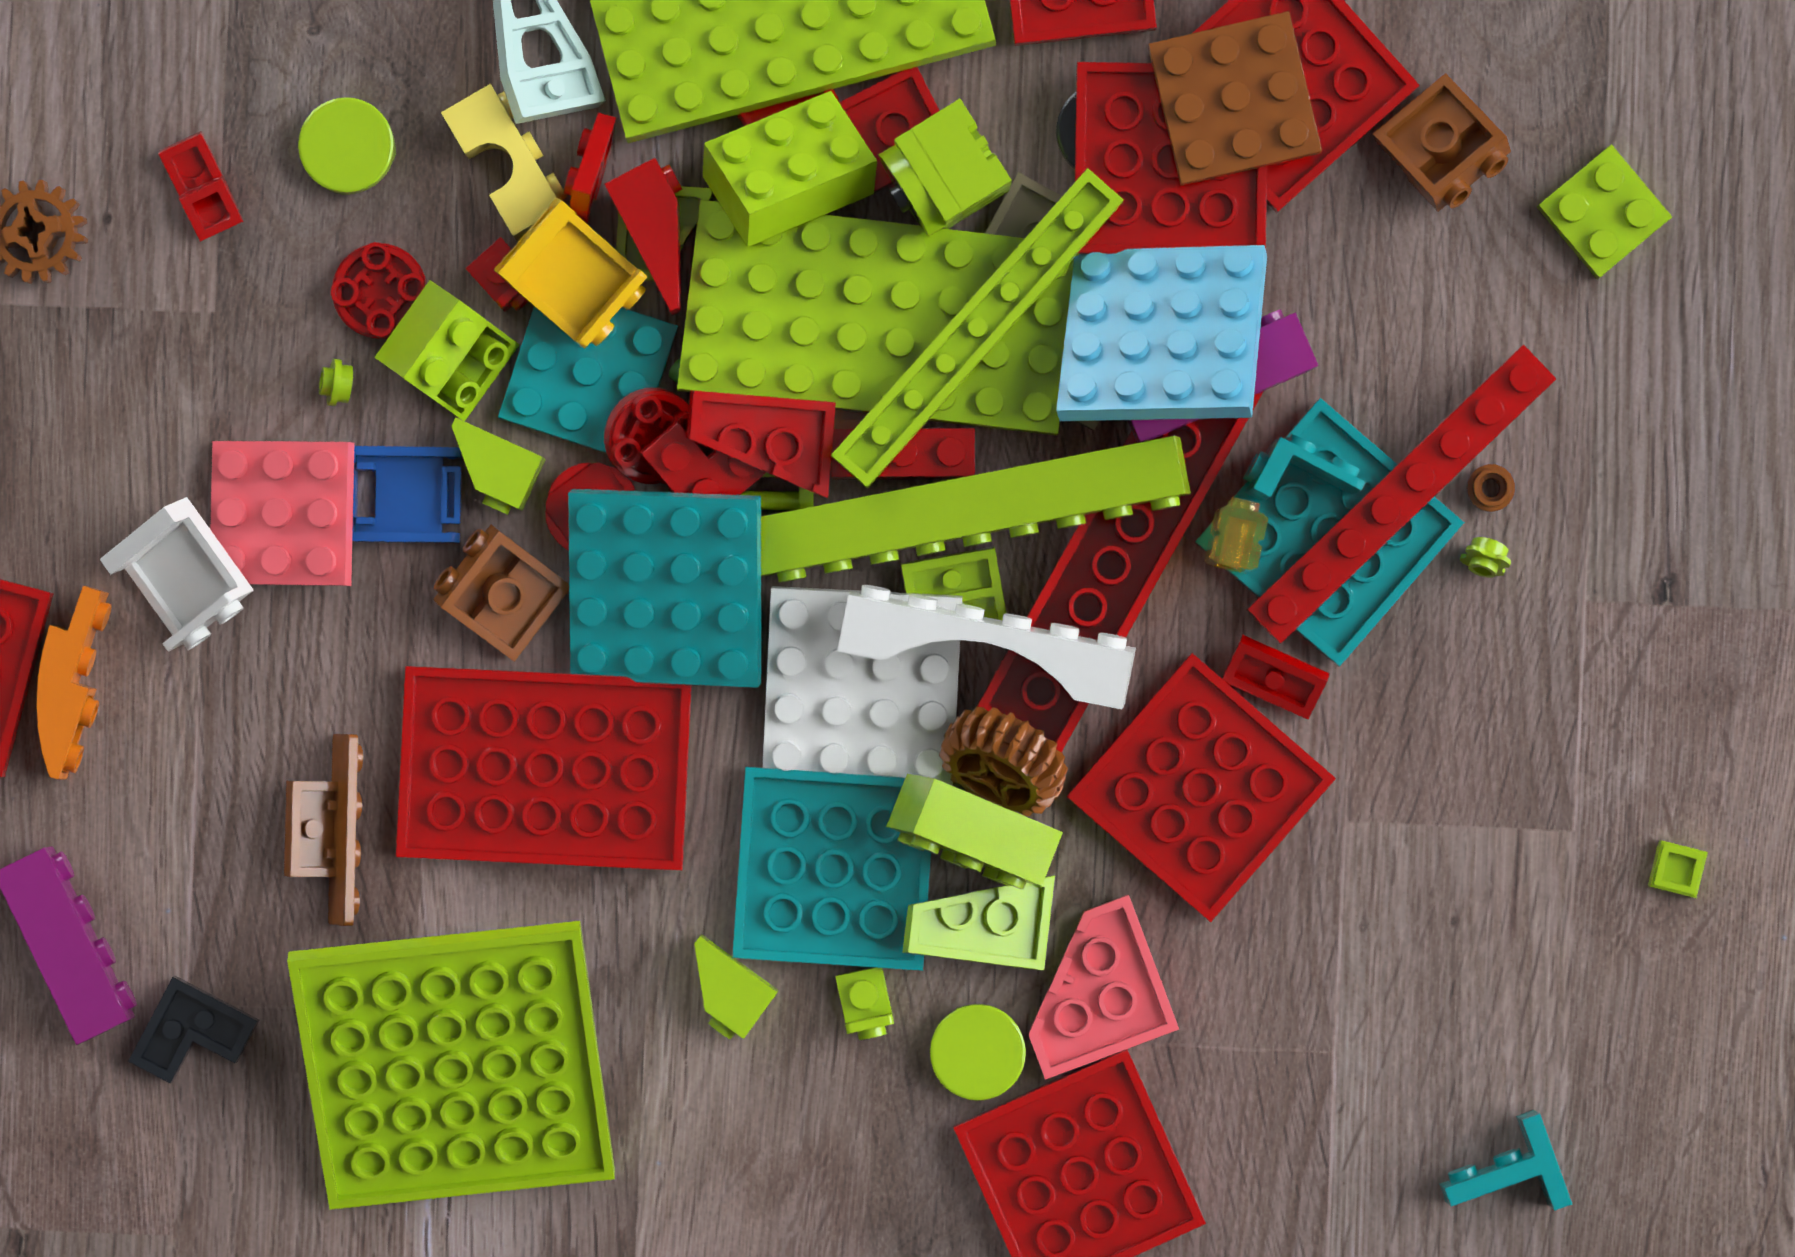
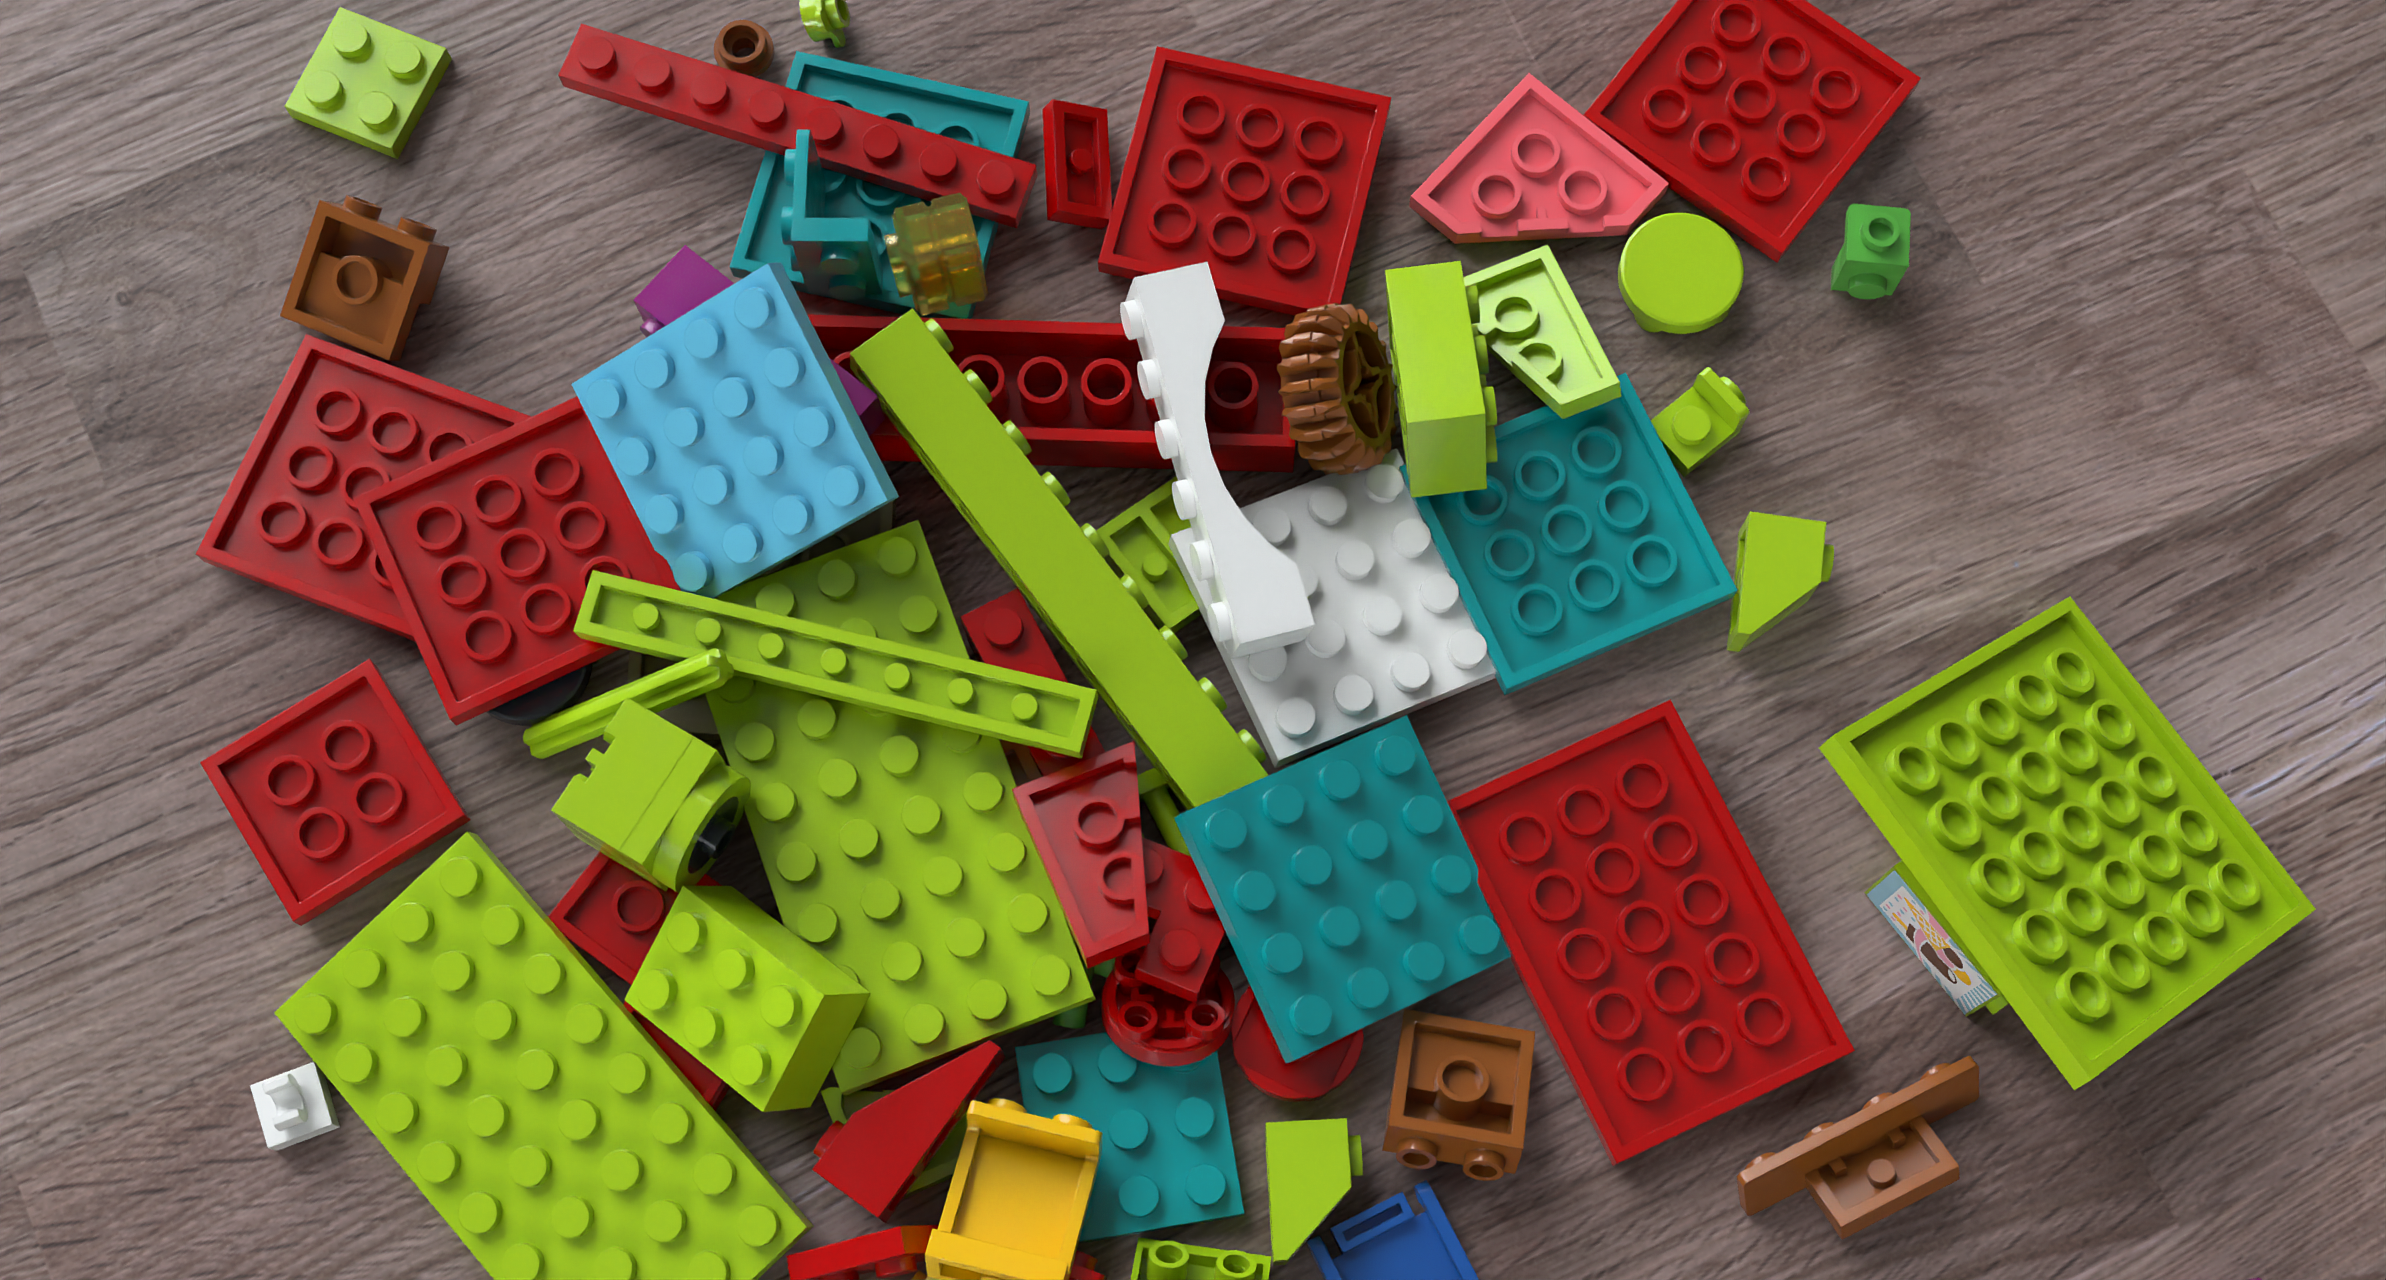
camera: 115 degrees left, 15 degrees down
black plate [128,976,260,1084] -> none
dark orange plate [1148,11,1322,186] -> none
none -> lime axle [523,648,734,759]
none -> bright green bracket [1831,204,1911,299]

